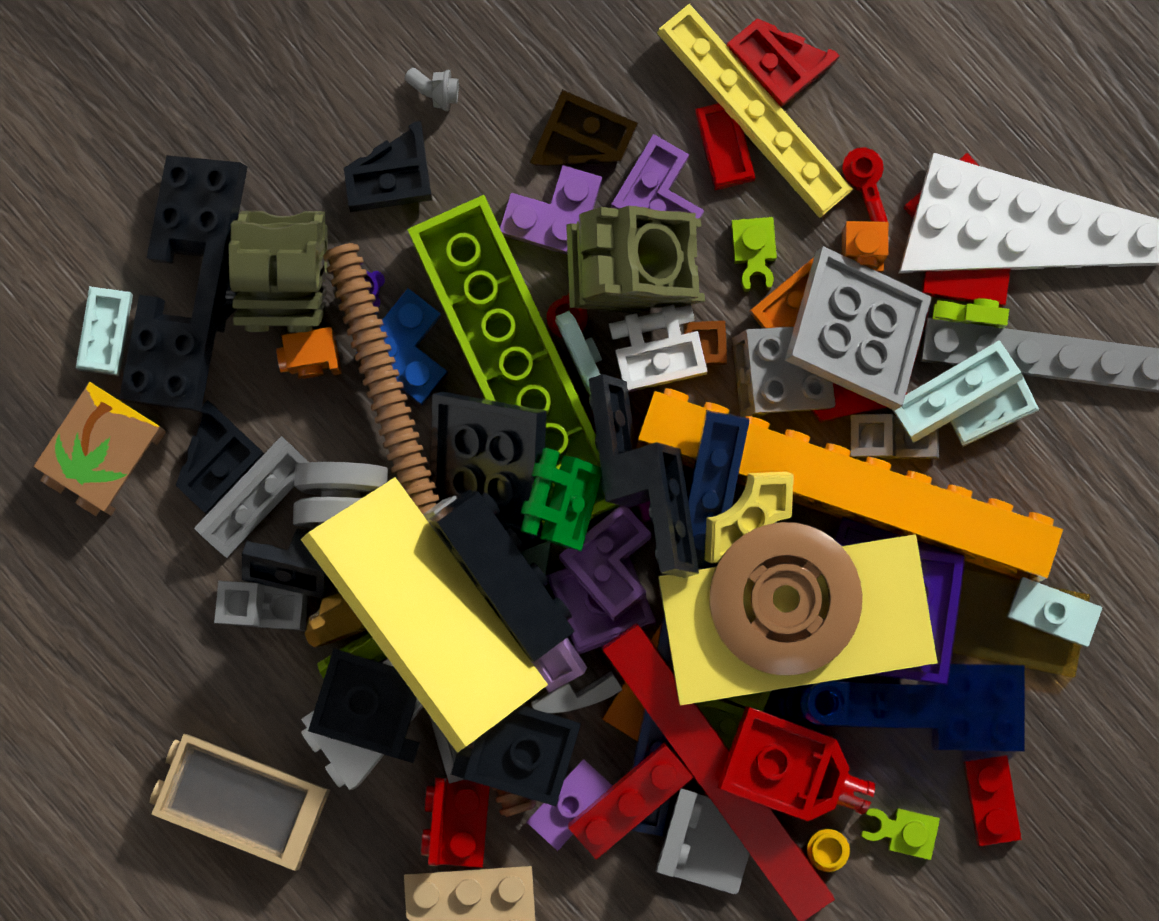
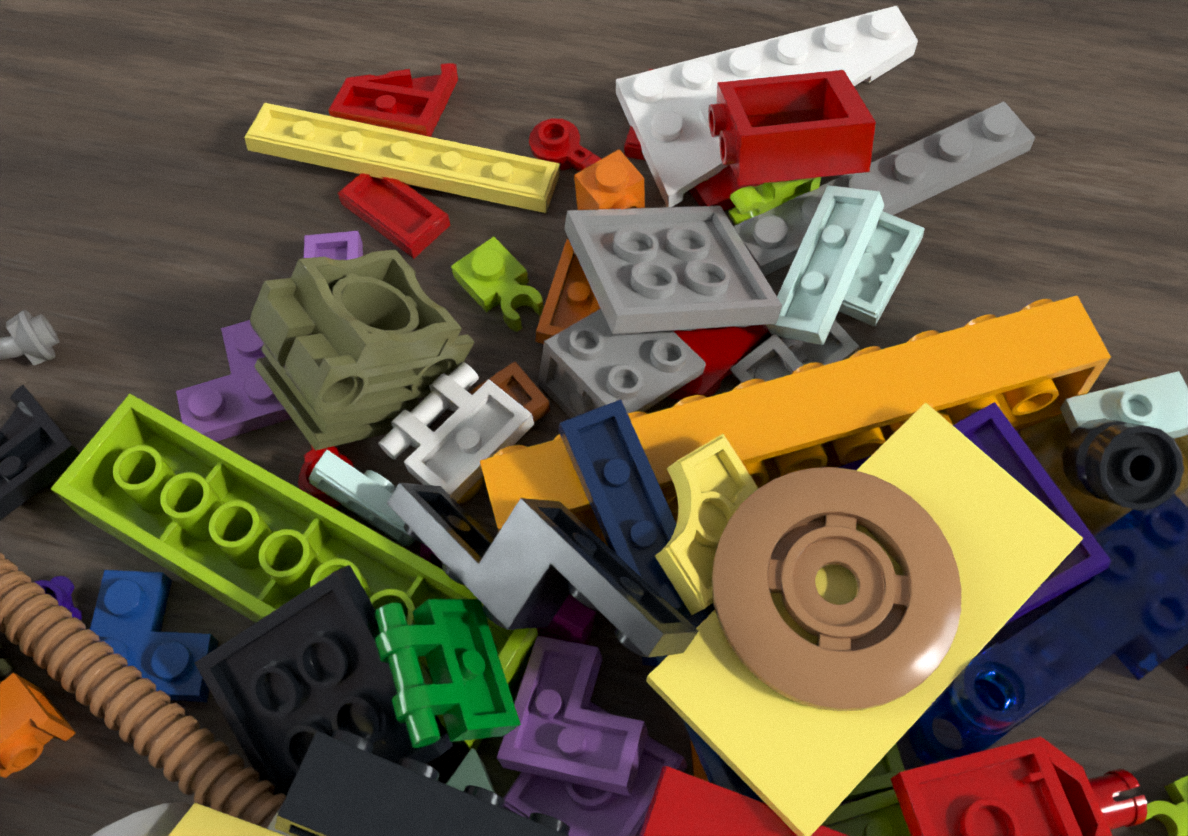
camera: 30 degrees left, 20 degrees down
dark brown wing [530,89,638,166] -> none
none -> red window [708,70,876,186]
none -> black wheel [1062,418,1184,511]

